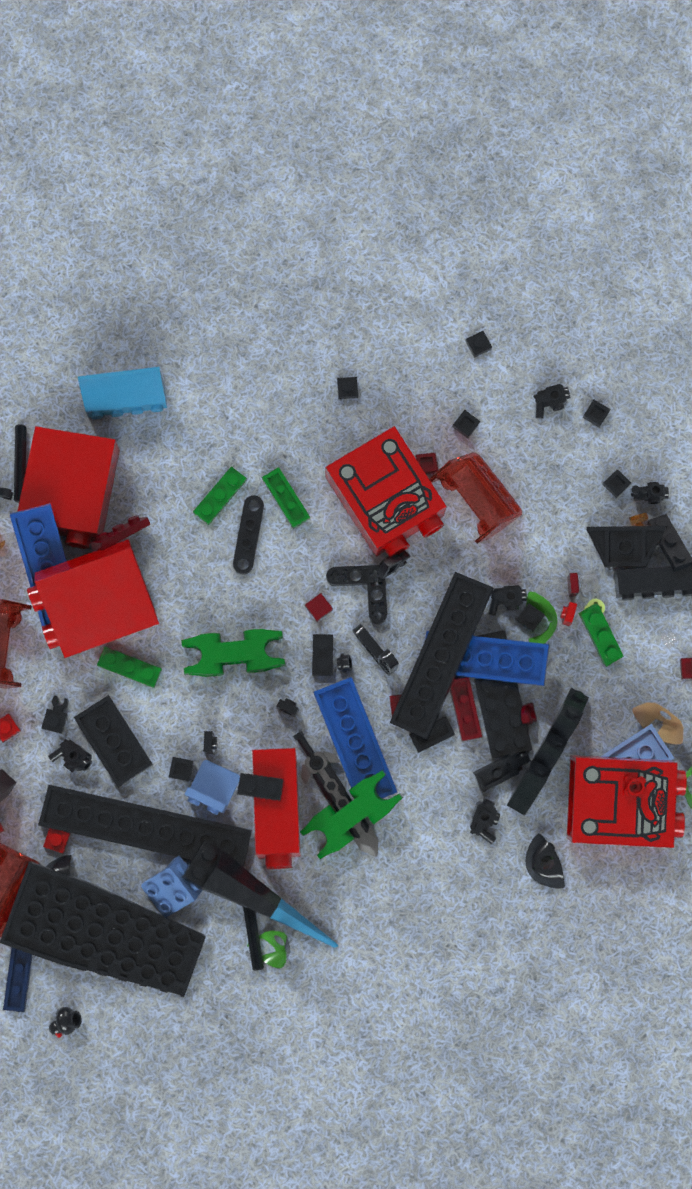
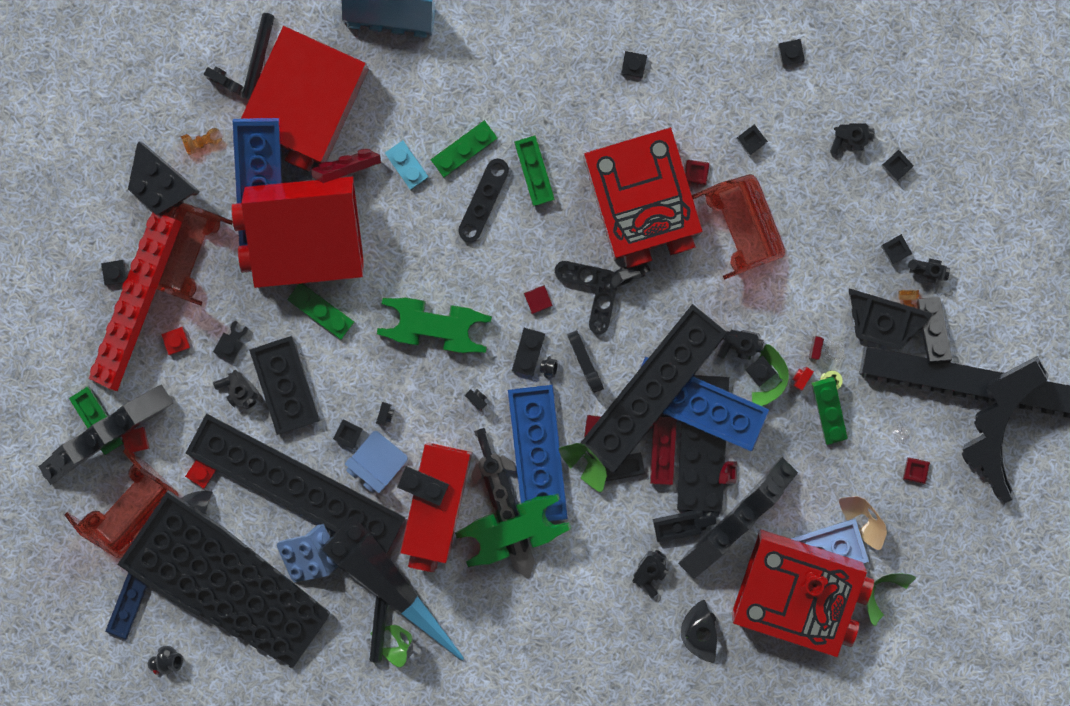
camera: 25 degrees right, 10 degrees up
none -> medium azure plate [385,140,429,190]
none -> bright green piece [559,443,607,492]

